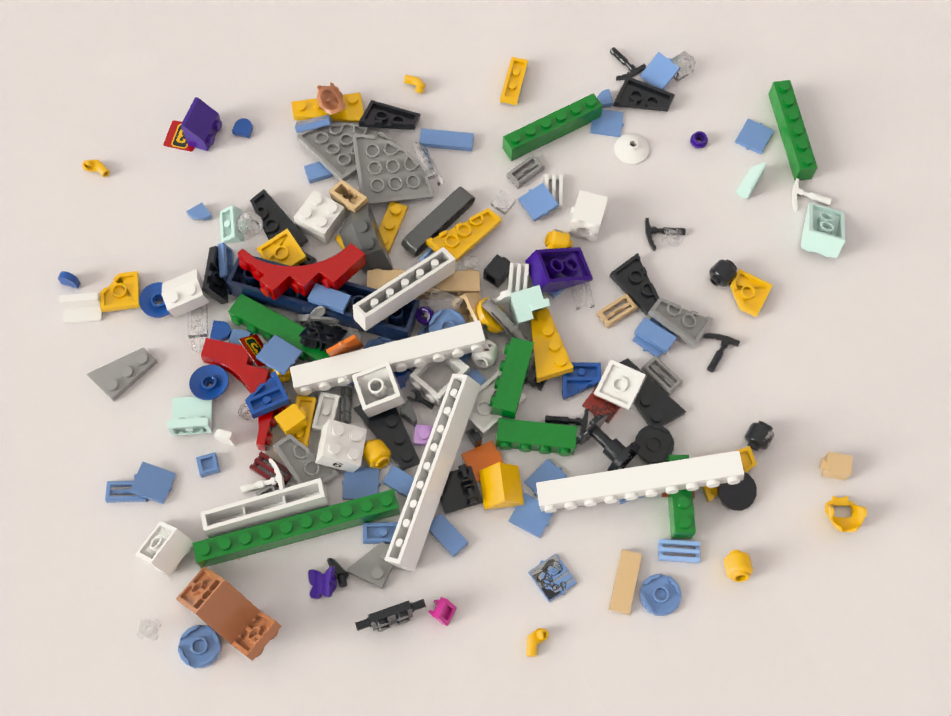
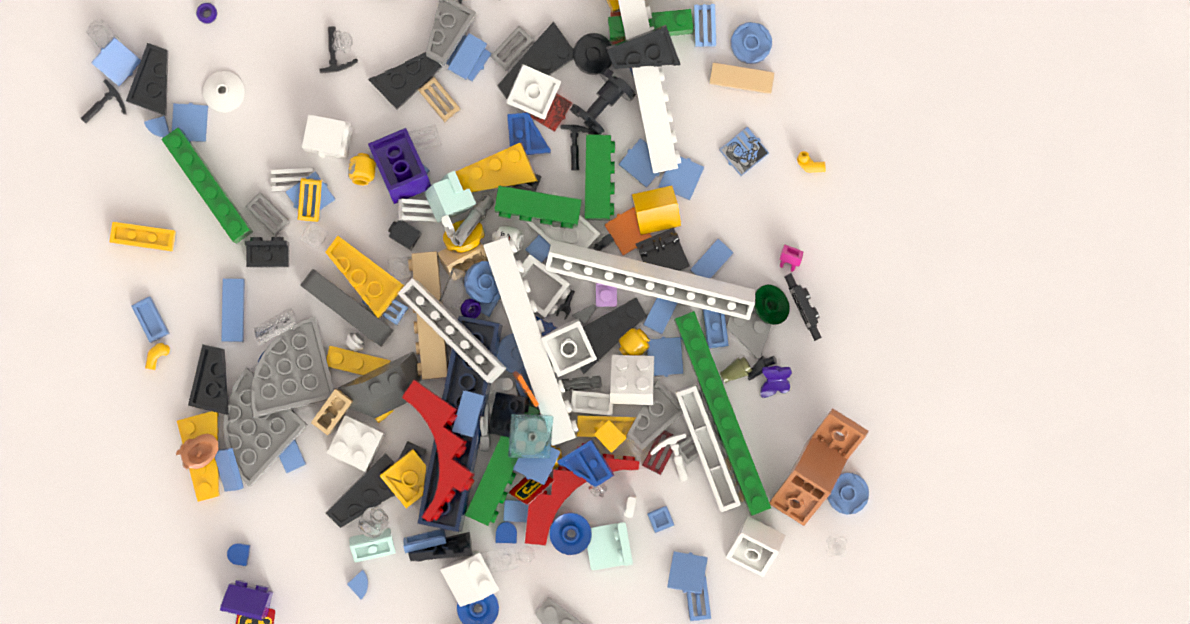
camera: 95 degrees left, 20 degrees up
none -> medium blue tile [131,296,170,343]
none -> black bracket [245,237,289,268]
none -> yellow tile [297,178,322,222]
none -> white plate [345,332,365,352]
none -> clear light blue piece [508,414,554,458]
none -> black wing [607,25,681,69]
none -> olive cone [720,357,752,383]
none -> dark green dish [754,284,790,325]

